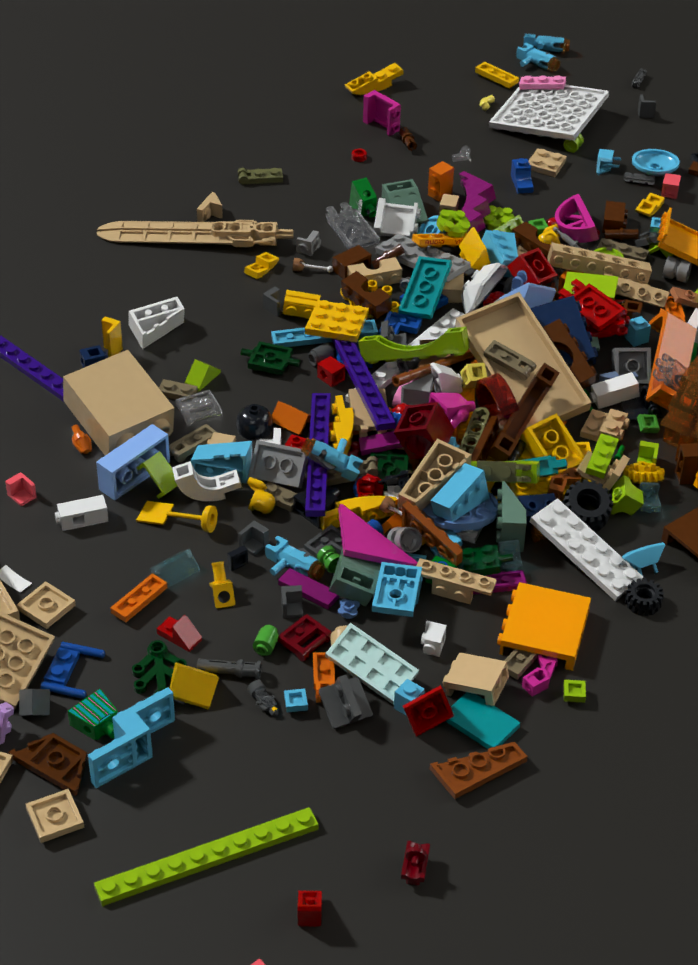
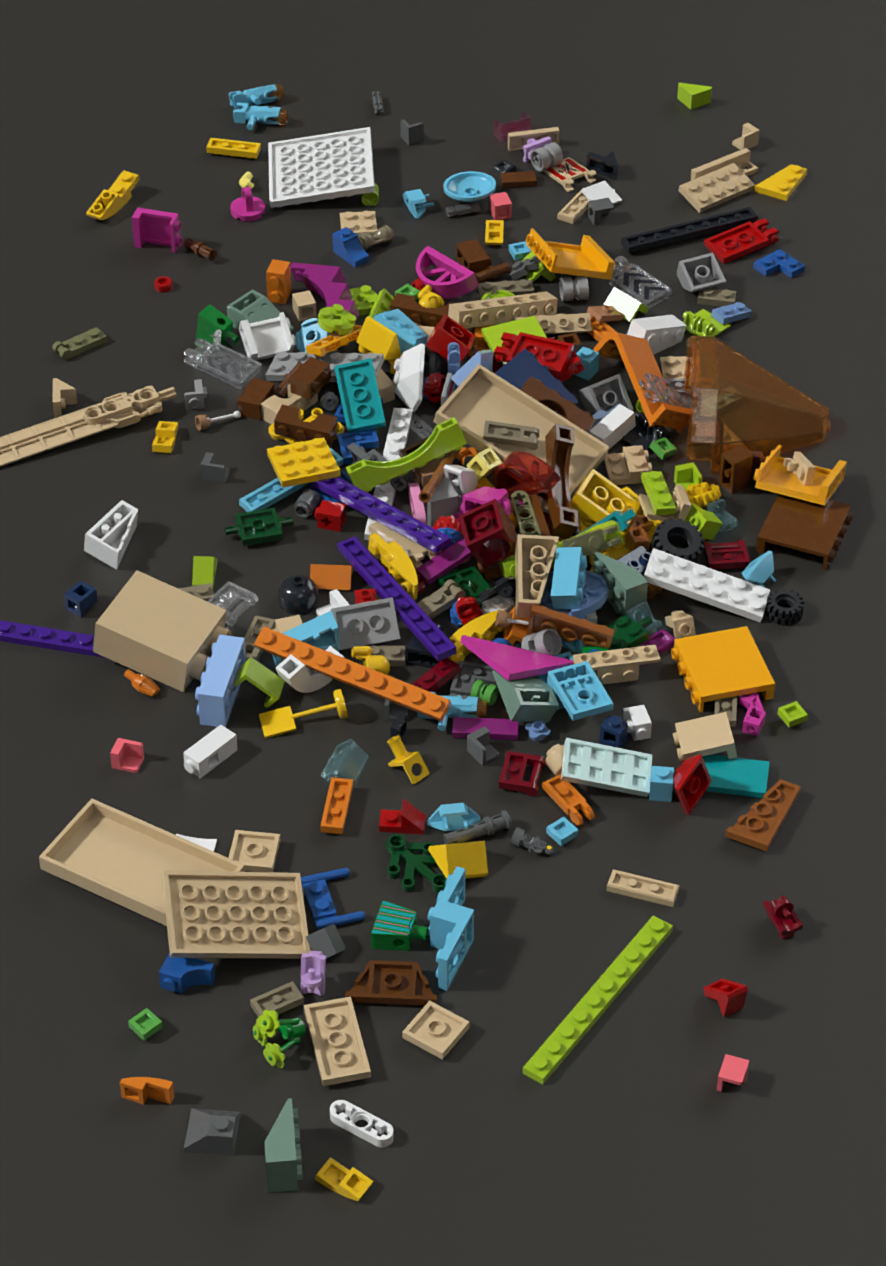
camera: 30 degrees left, 0 degrees up
yellow panel [101,316,123,357] -> none
bright green brick [253,625,279,656] -> none
yellow brick [282,290,321,319] -> none
medium azure piece [301,438,363,481] -> none
dark grey bracket [318,675,373,729] -> none
clear arm [452,146,471,162] -> none
bright pink plate [519,76,566,89] -> none
light grey piece [553,227,584,249] -> none
none -> dark pink tile [230,187,265,222]
none -> orange plate [254,626,451,722]
none -> reddish brown brick [290,357,331,400]
none -> dark tan piece [357,225,394,251]
none -> dark red hinge [411,657,461,692]
none -> medium azure piece [426,803,480,831]
none -> dark blue brick [599,716,629,749]
none -> tan tile [606,869,680,907]
none -> tan bracket [665,611,696,639]
none -> dark red plate [703,540,750,570]

